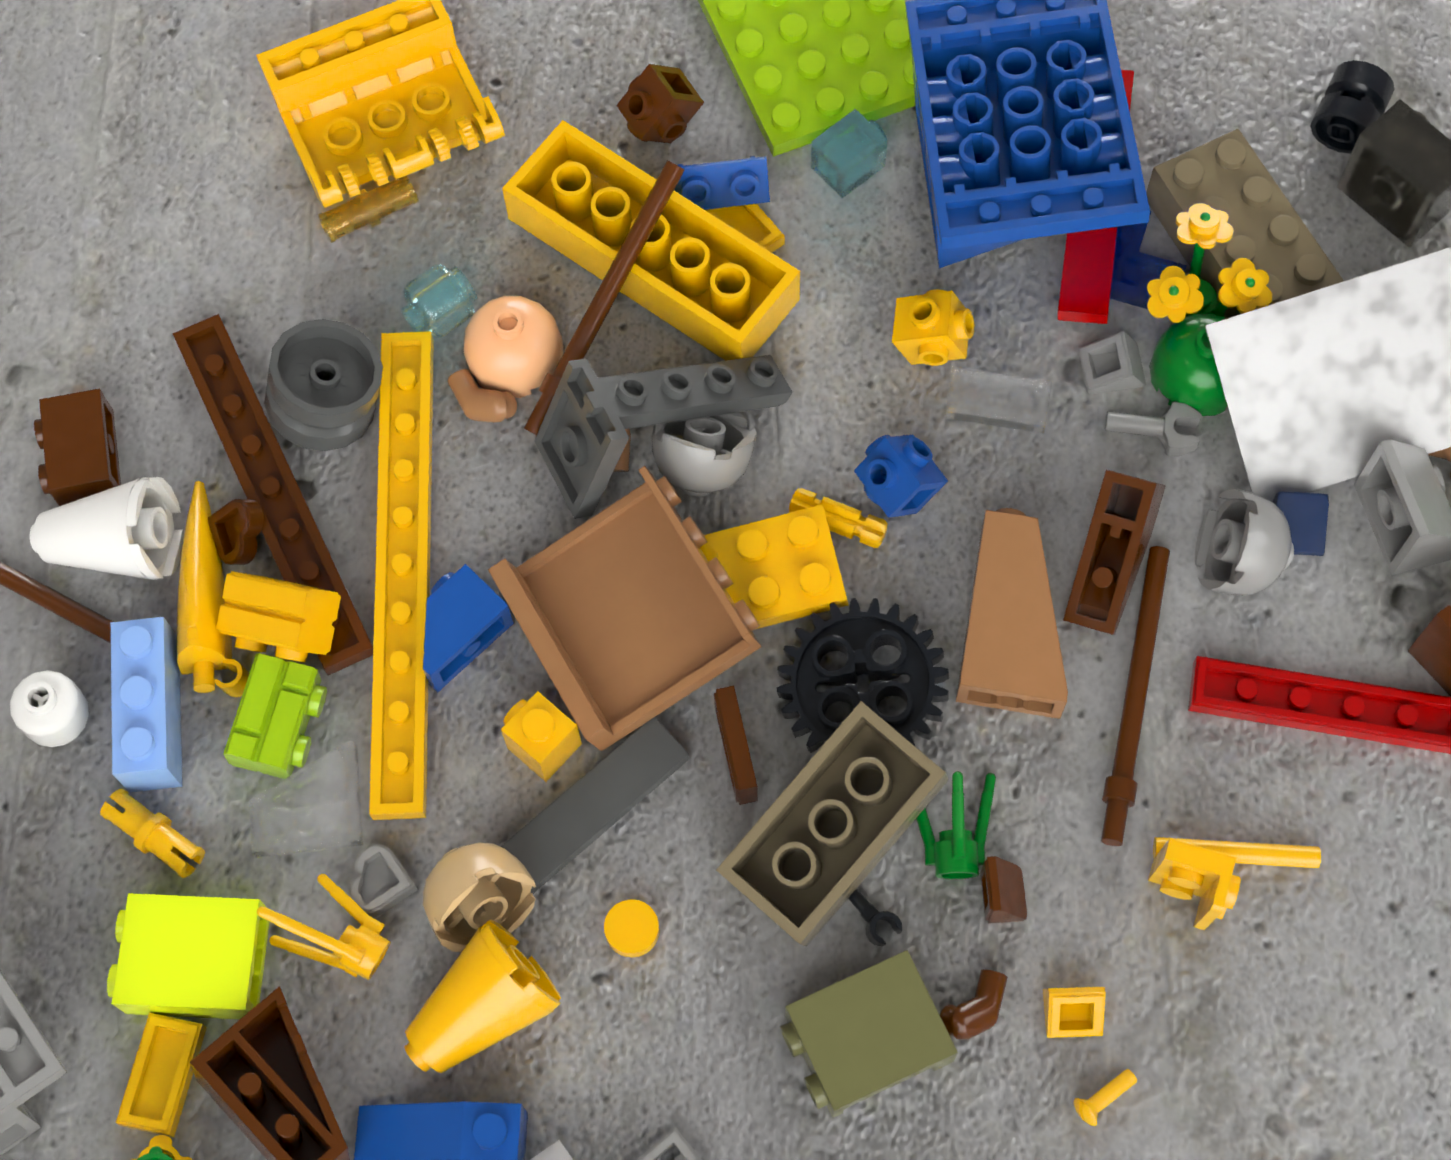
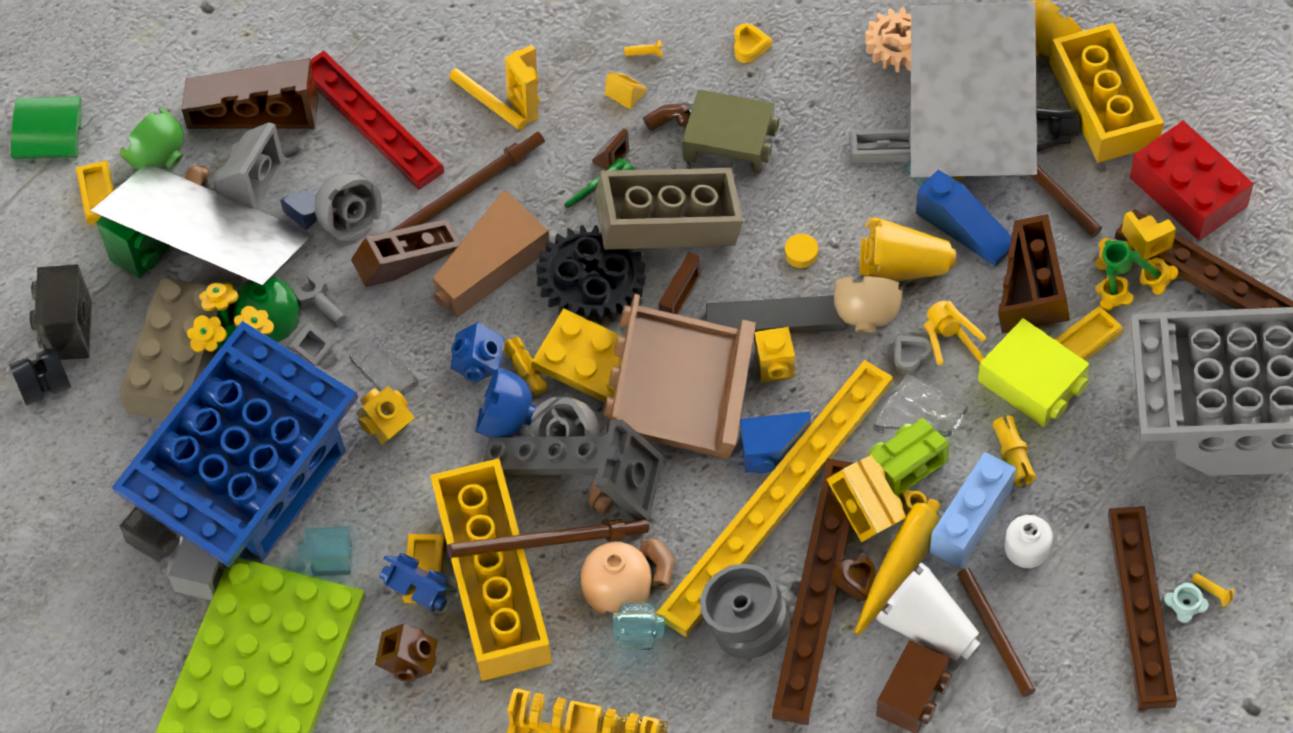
camera: 140 degrees left, 10 degrees down
none -> blue cylinder [475,368,536,438]

